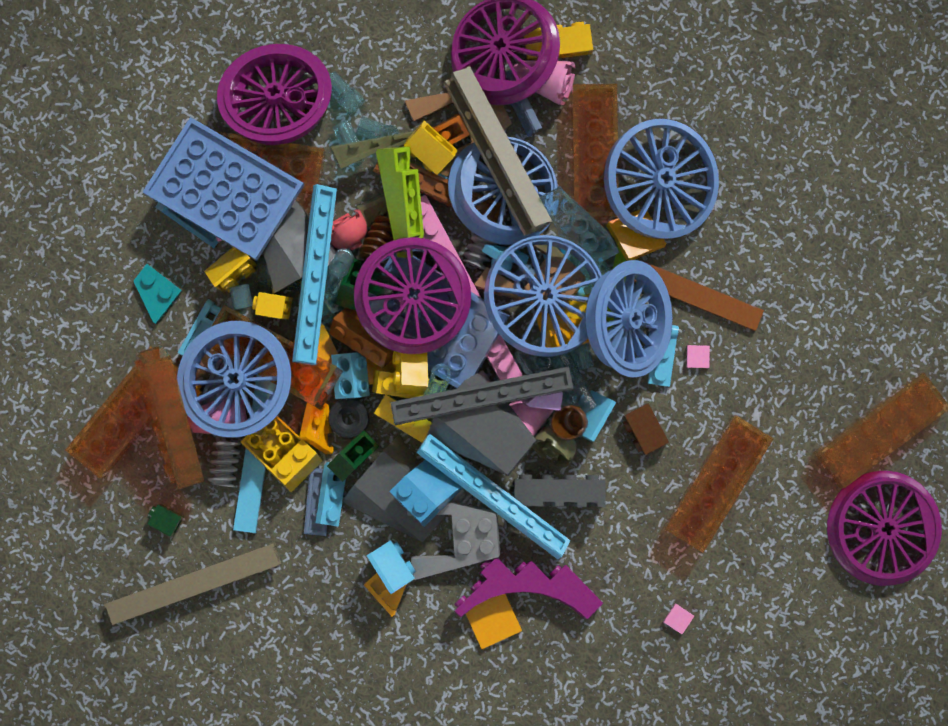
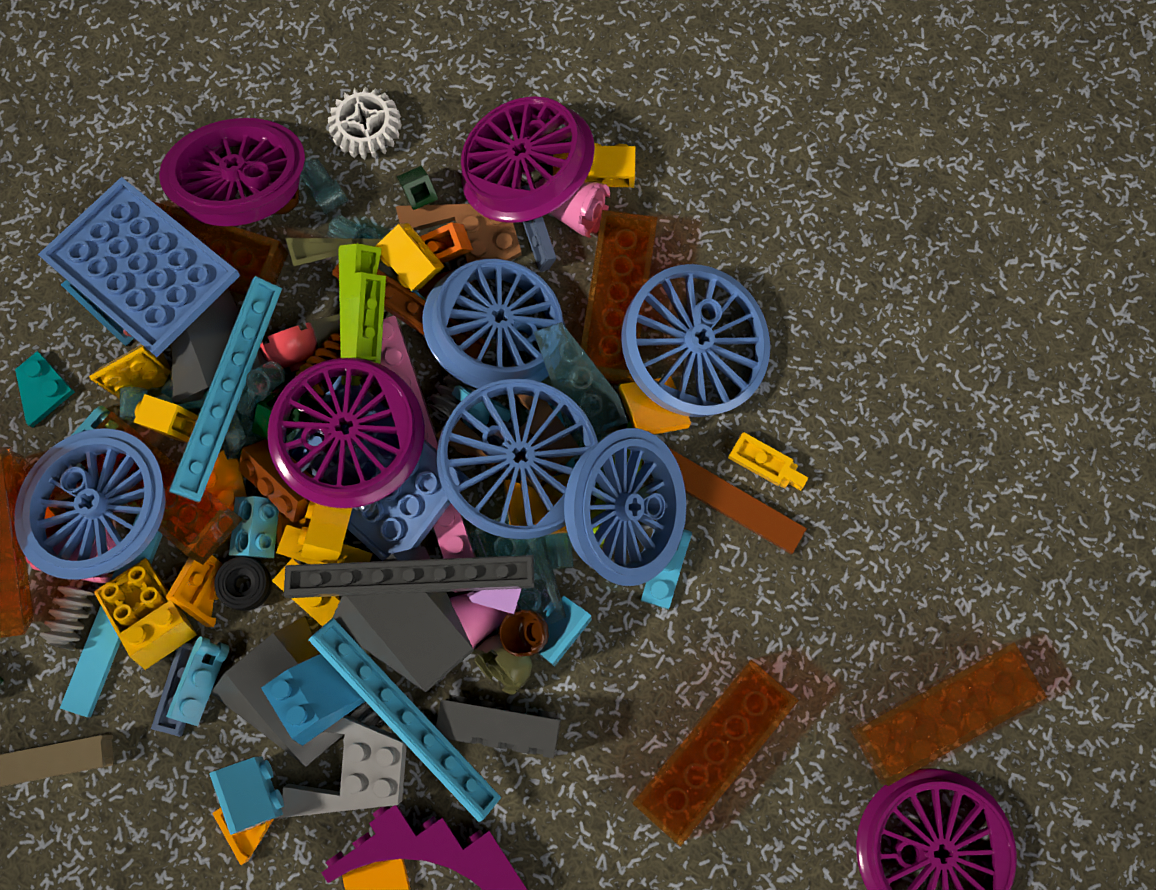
camera: 15 degrees right, 10 degrees down
dark green brick [327,431,379,482] -> none
clear light blue piece [332,120,365,166] -> none
clear light blue piece [423,364,452,396] -> none
tile [443,66,552,236] -> none
reddish brown brick [622,403,669,455] -> none
bright pink tile [686,345,710,368] -> none
none -> white gear [328,87,402,160]
none -> dark green brick [397,165,438,210]
none -> yellow hinge [728,432,808,491]

